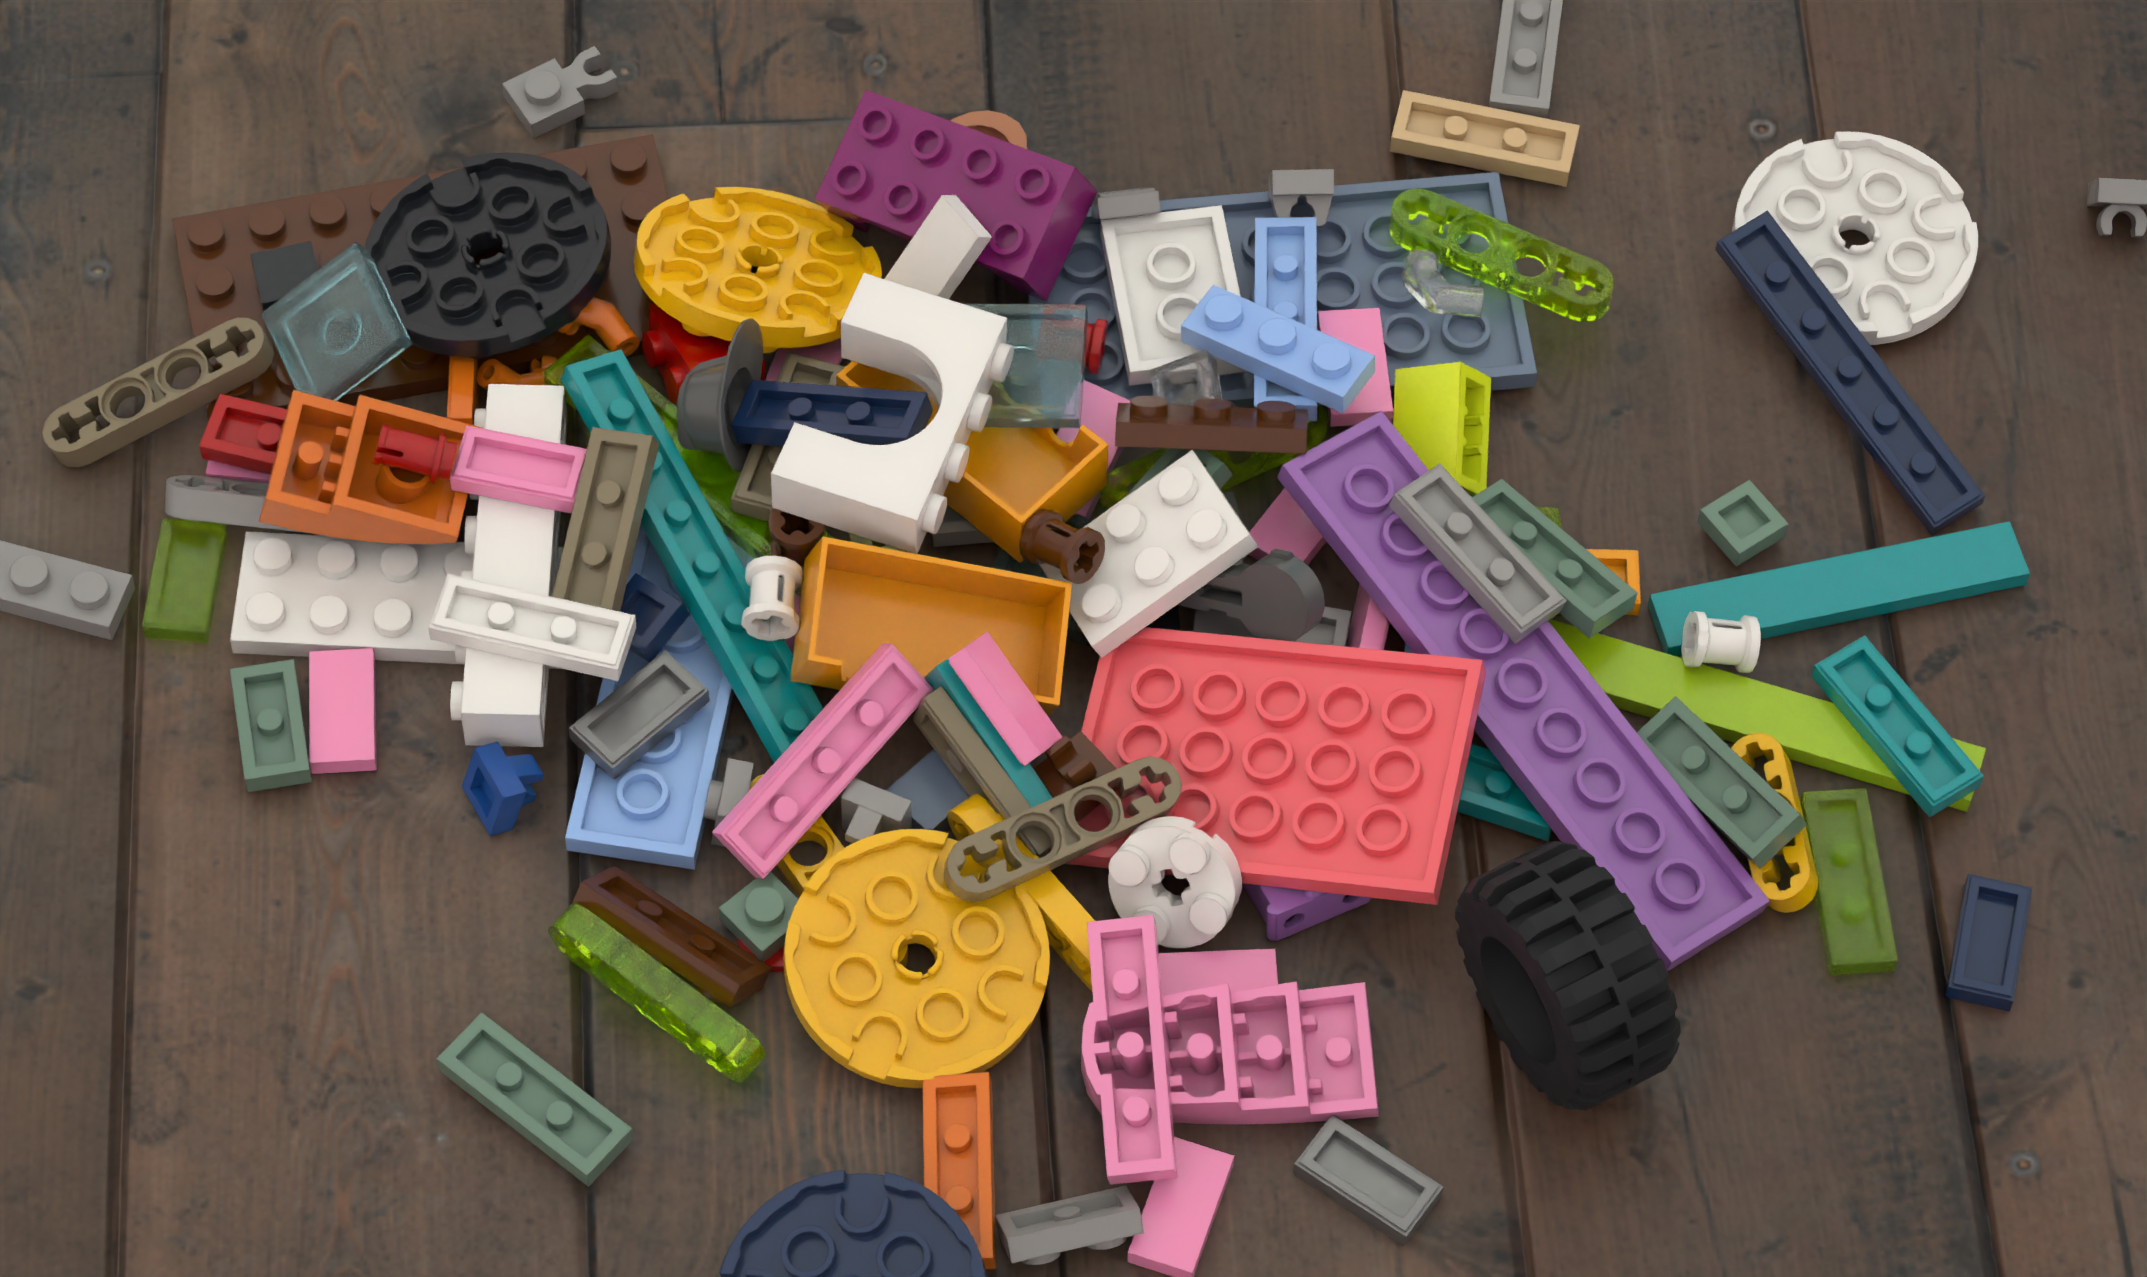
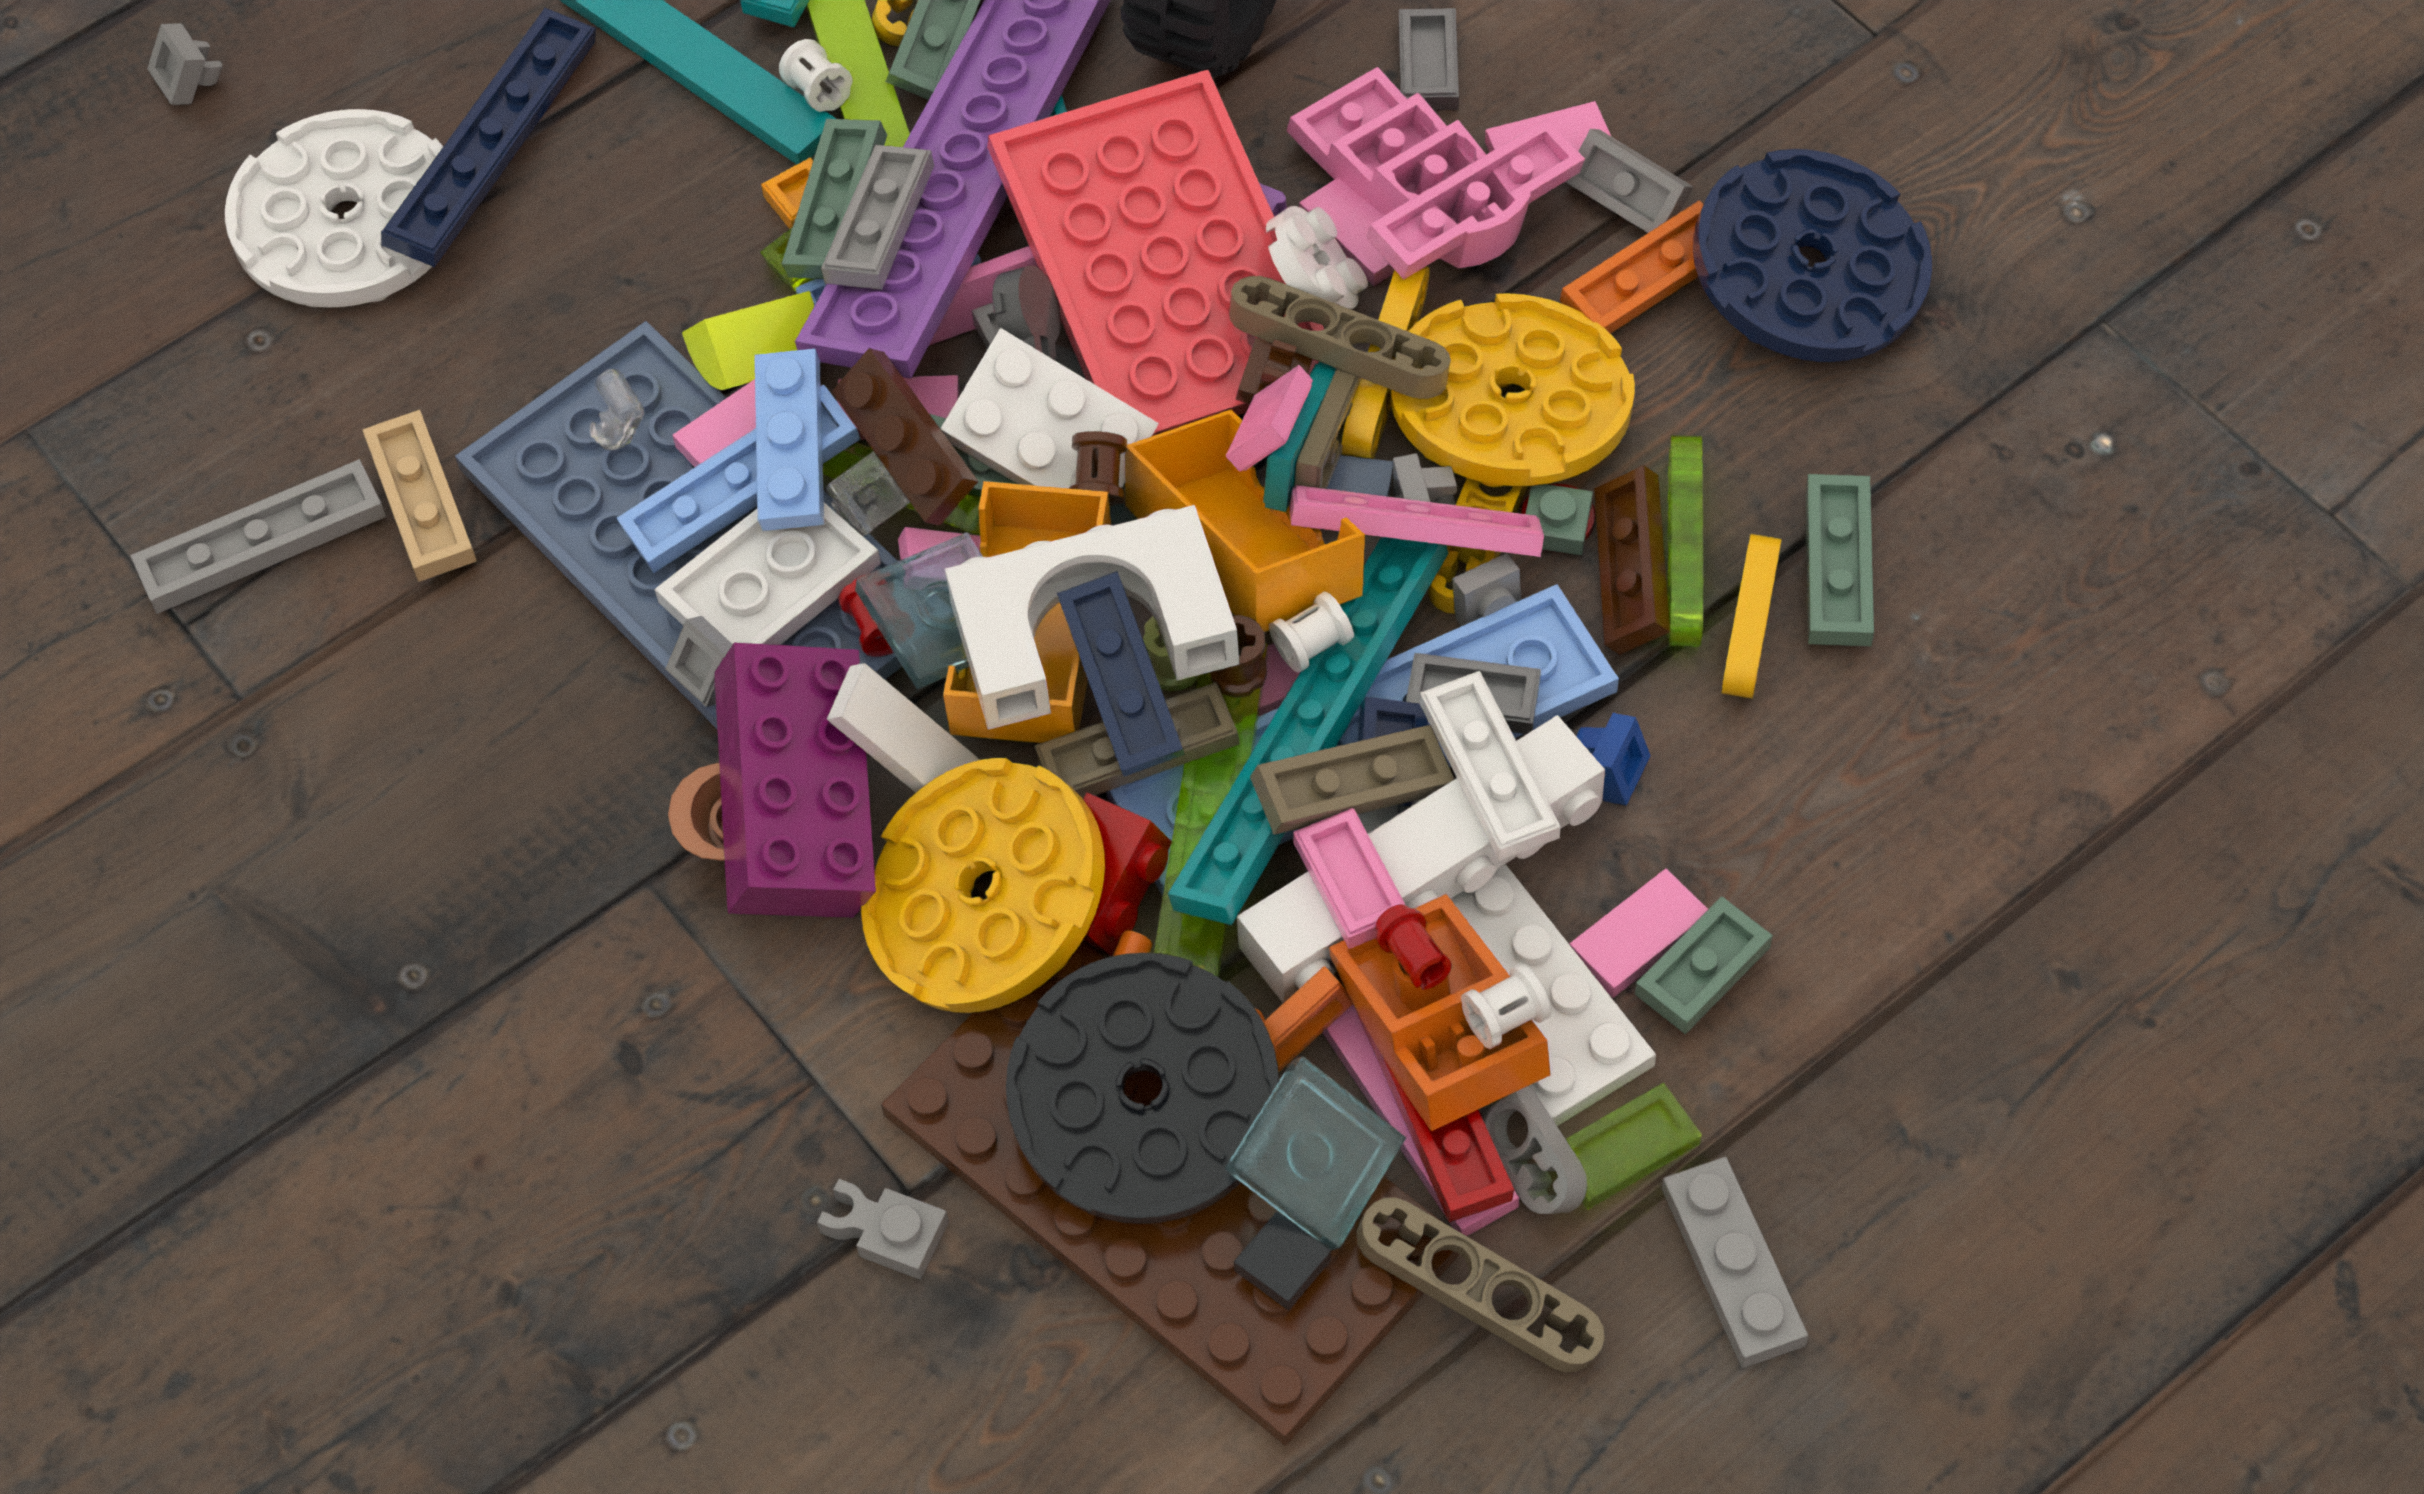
camera: 120 degrees left, 0 degrees up
dark grey piece [677,318,763,472] -> none
light grey tile [1268,169,1334,228] -> none
clear neon green beam [1389,188,1614,322] -> none
sand green plate [1697,480,1789,567] -> none
none -> white bush [1461,963,1552,1049]
none -> yellow beam [1721,534,1782,699]

